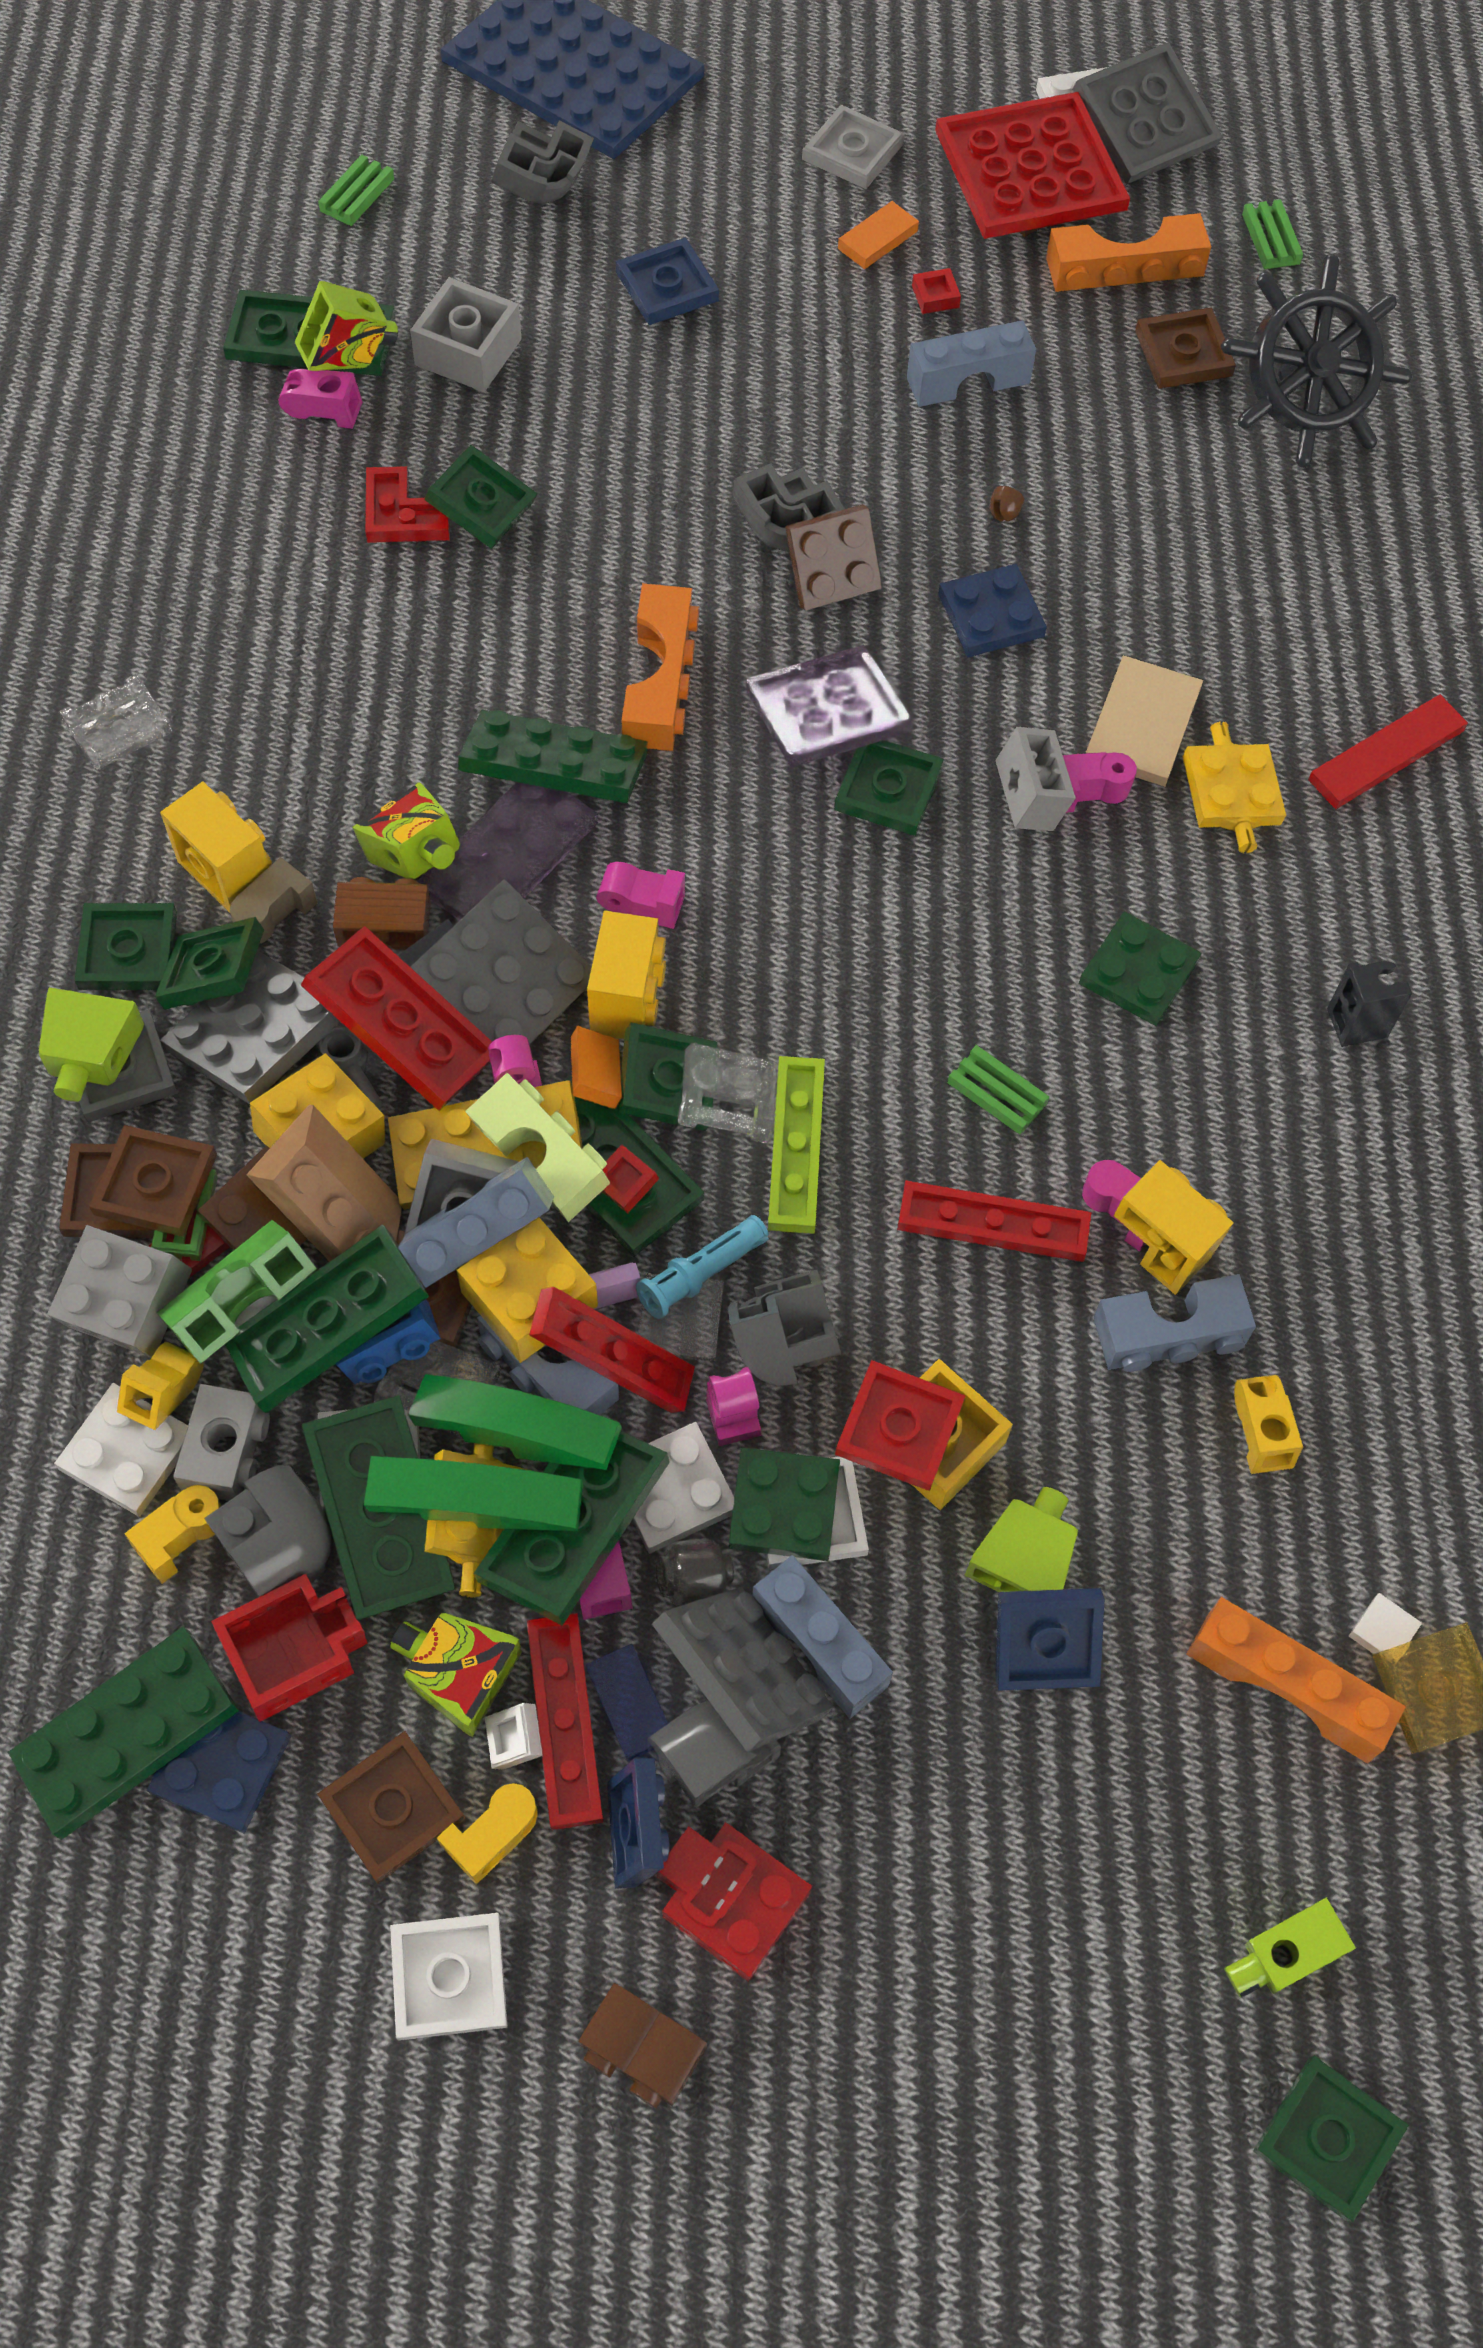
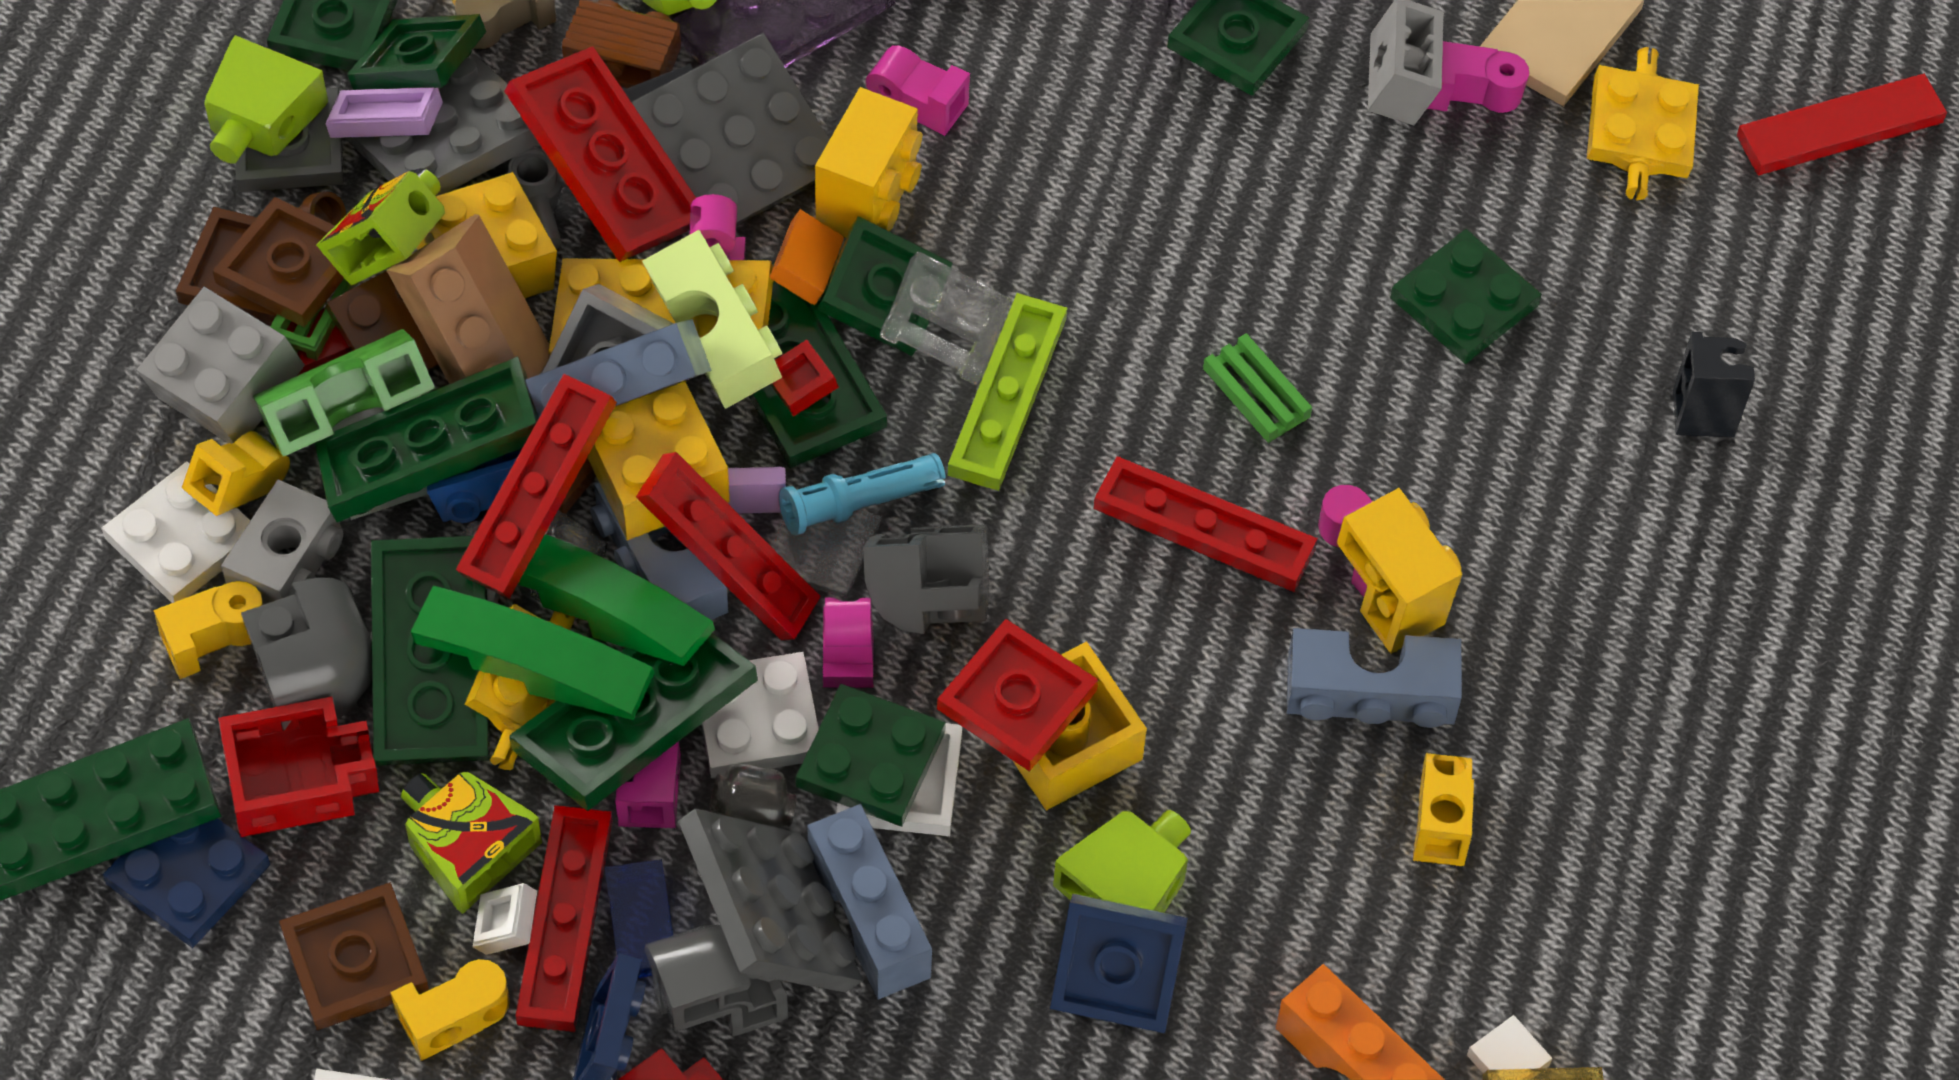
camera: 15 degrees right, 5 degrees down
none -> reddish brown hinge [299,191,346,226]
none -> lime torso [316,168,445,286]
none -> lavender tile [325,87,443,138]
none -> red plate [456,374,617,599]

